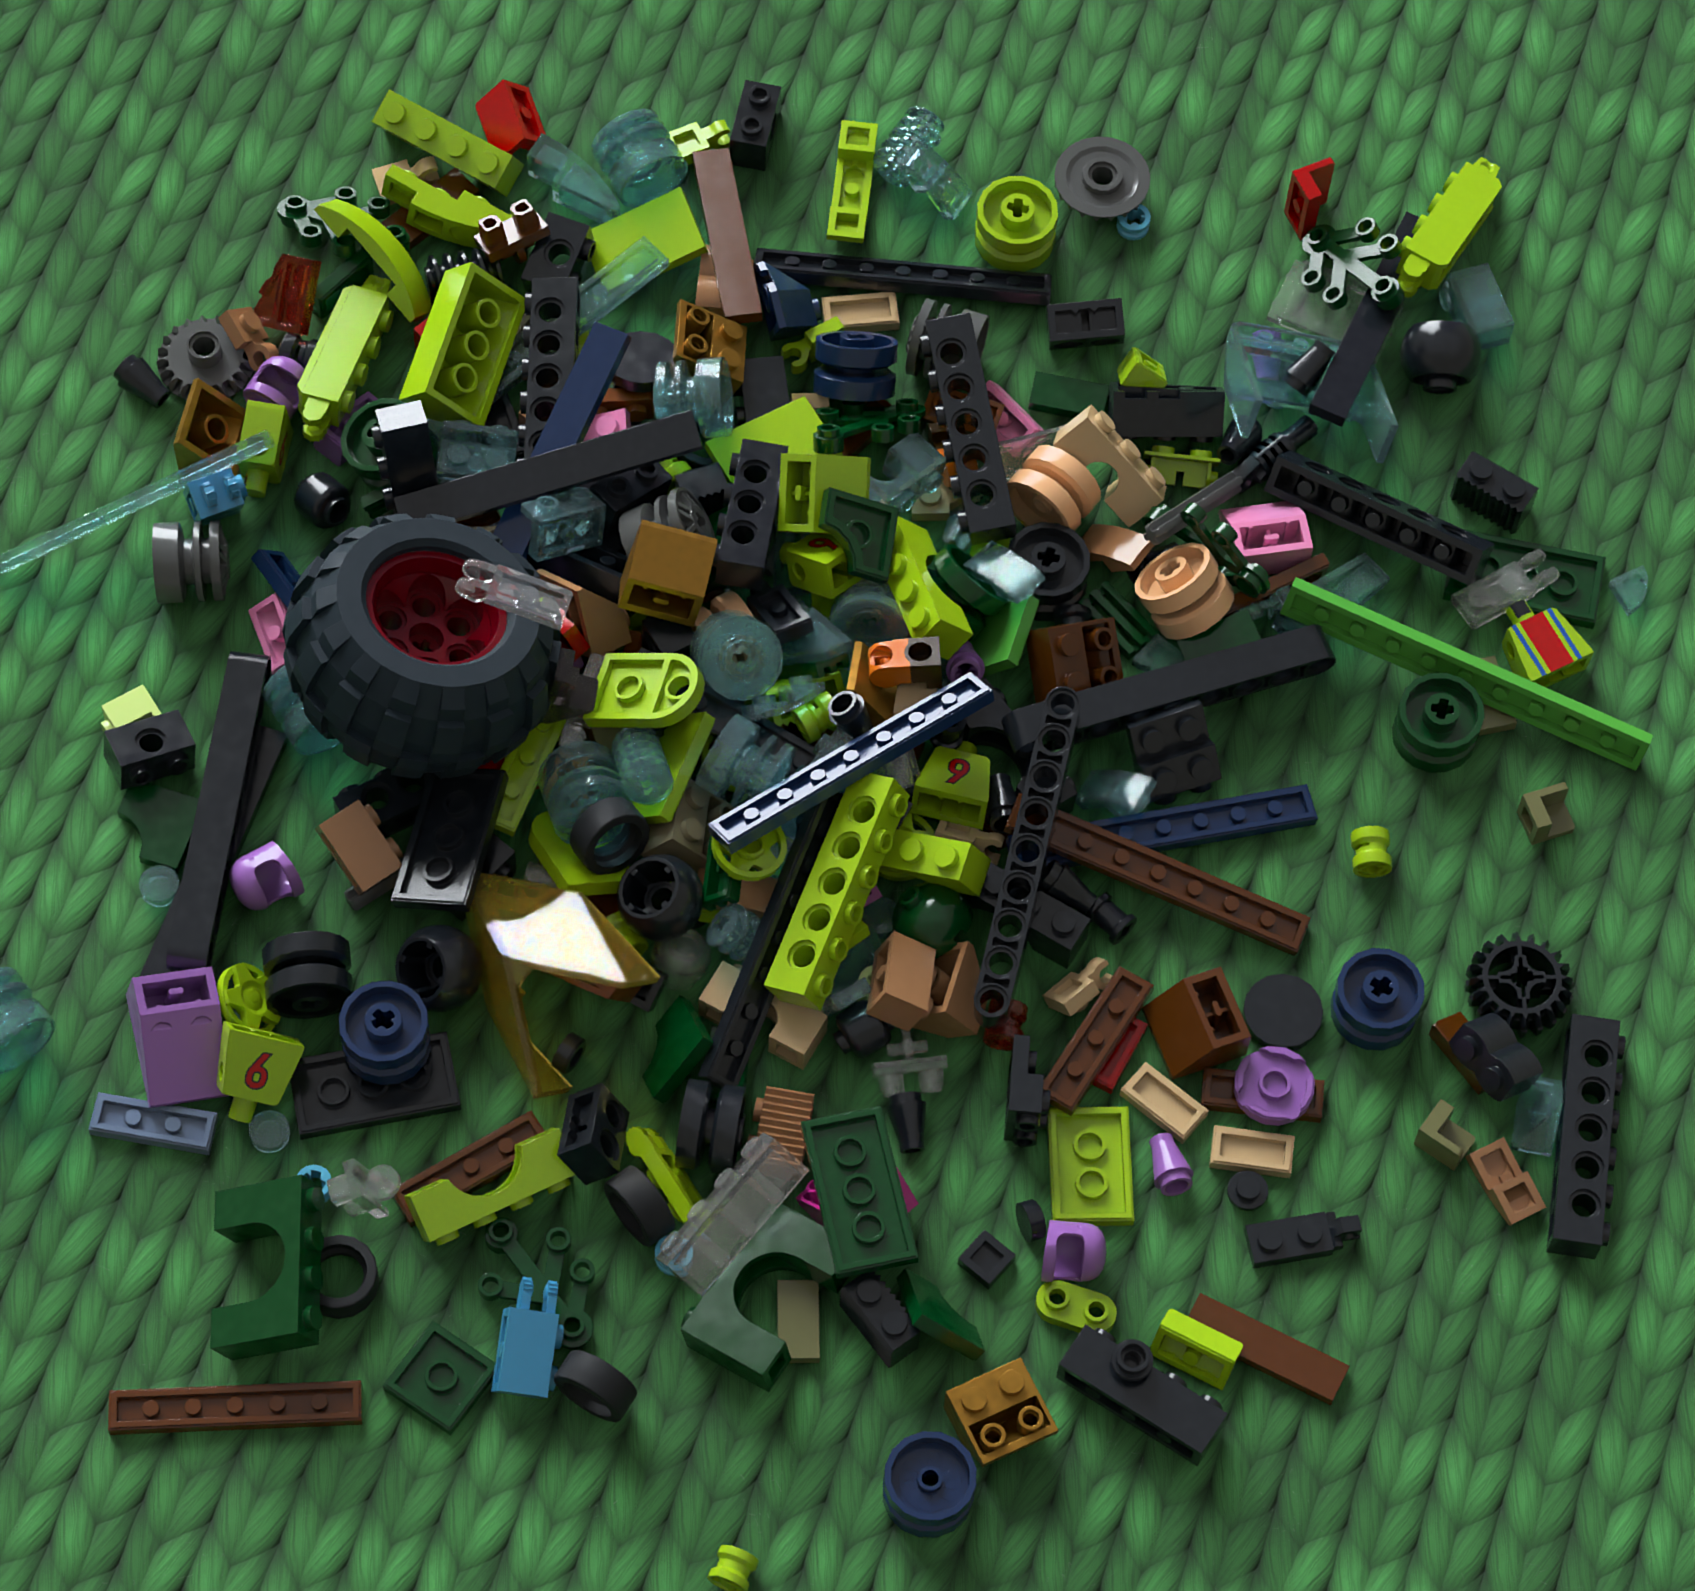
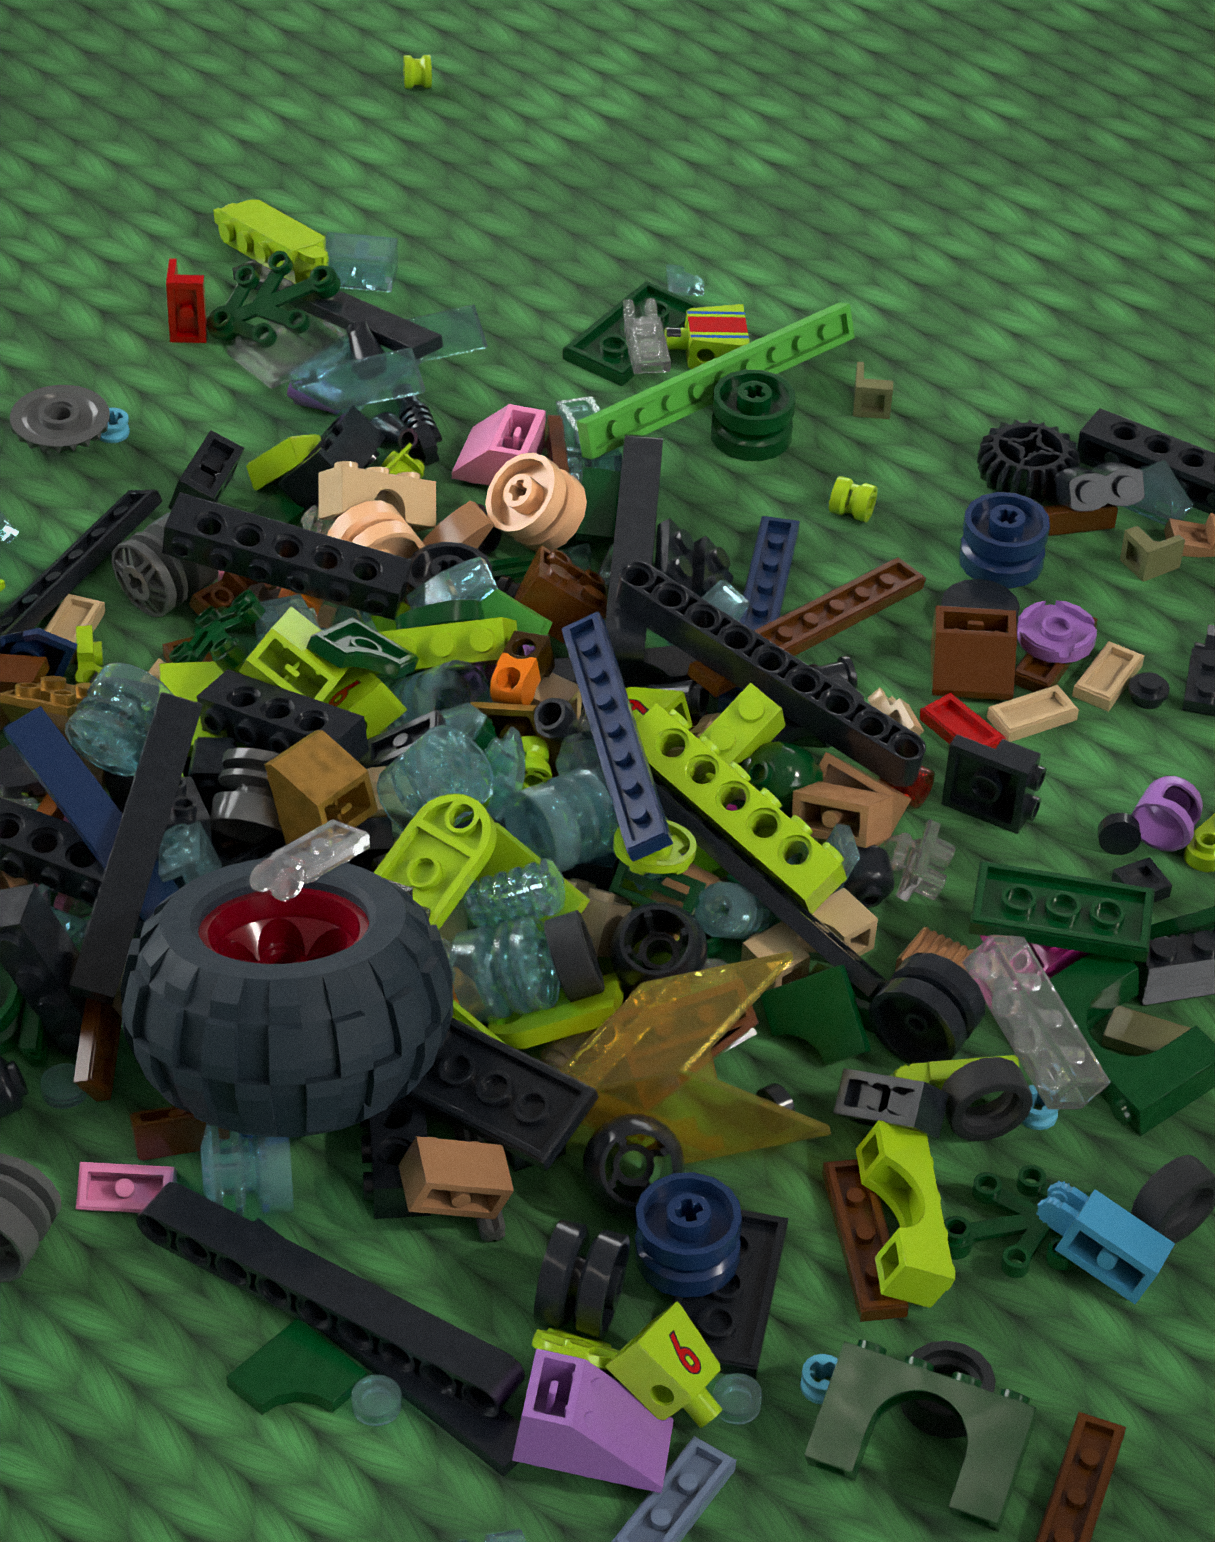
camera: 65 degrees left, 20 degrees down
yellowish green brick [100,684,161,732] -> none
black brick [104,709,196,790] -> none
medium lavender helmet [229,841,304,911] -> none
dark blue tile [251,549,301,609] -> none
clear hips [327,1158,401,1219] -> none
dark green tile [383,1321,495,1436] -> none
dark blue wheel [813,331,898,402] -> none
black cone [886,1091,926,1154] -> none
lime wheel [975,176,1058,272] -> none
reddish brown tile [1043,966,1154,1116] -> none
lime tile [1047,1106,1135,1226] -> none
dark green plant [1142,502,1270,598] -> none
dark grey axle [1143,472,1243,545] -> none
medium lavender cone [1149,1133,1194,1196] -> none
black brick [1264,450,1495,586] -> none
black wheel [1400,320,1482,394] -> none
black brick [1450,451,1539,534] -> none

